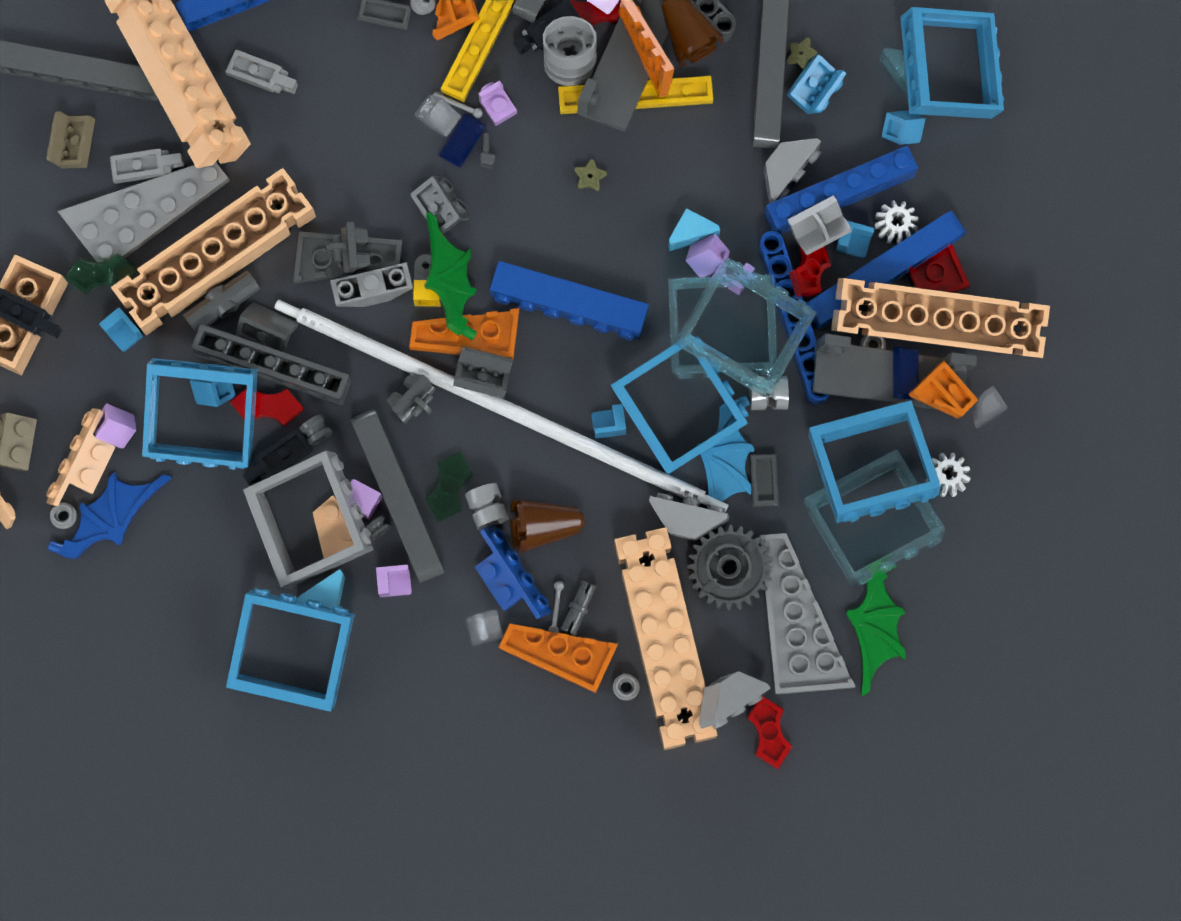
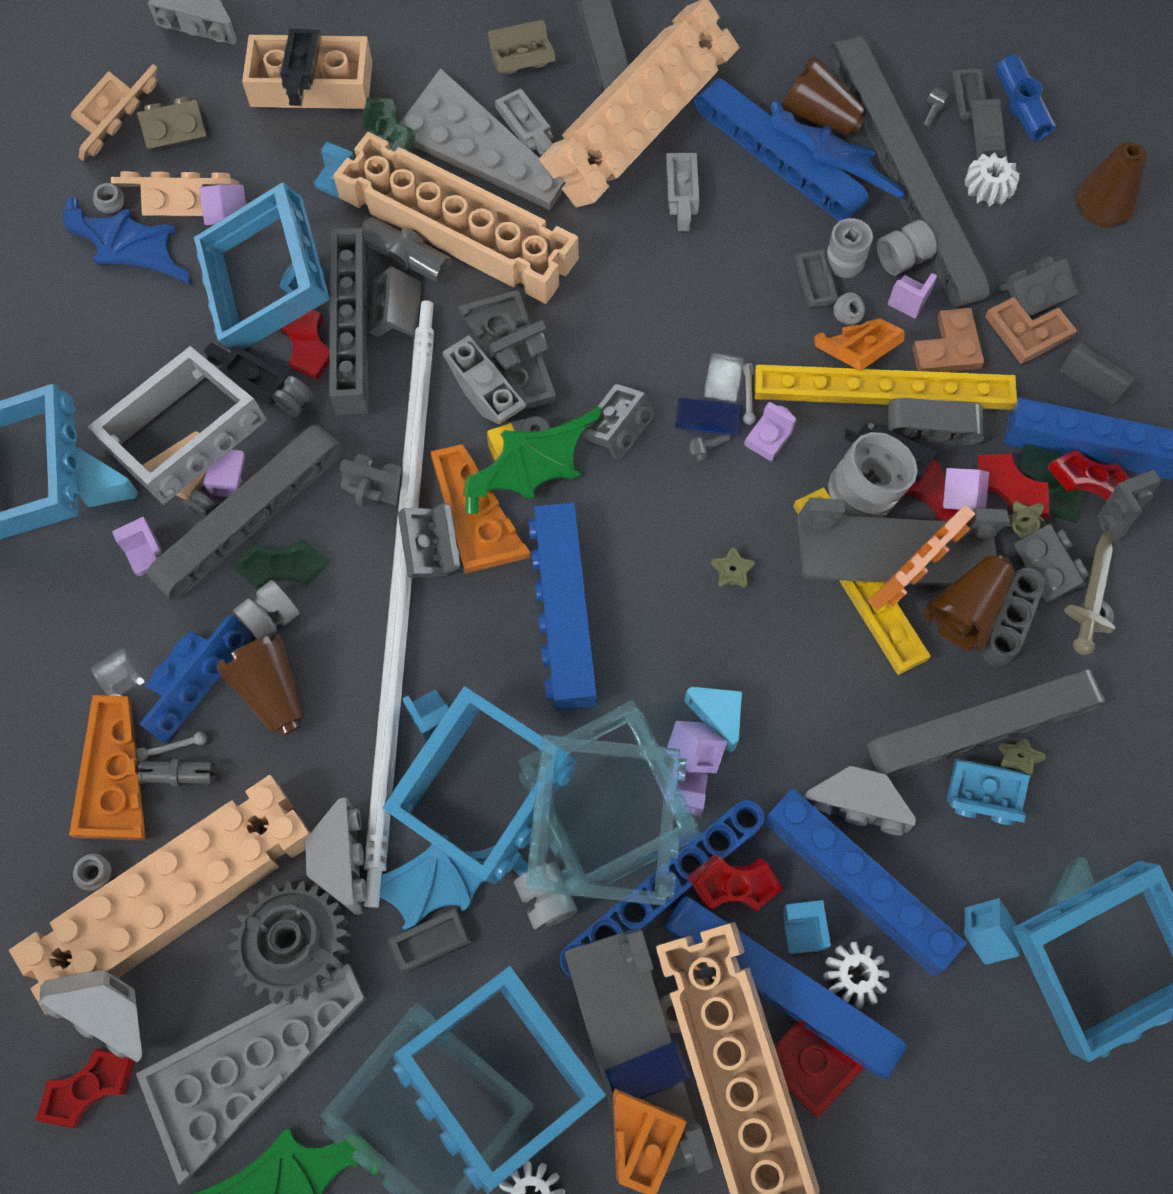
camera: 70 degrees right, 10 degrees down
light grey panel [787,196,852,255] -> none

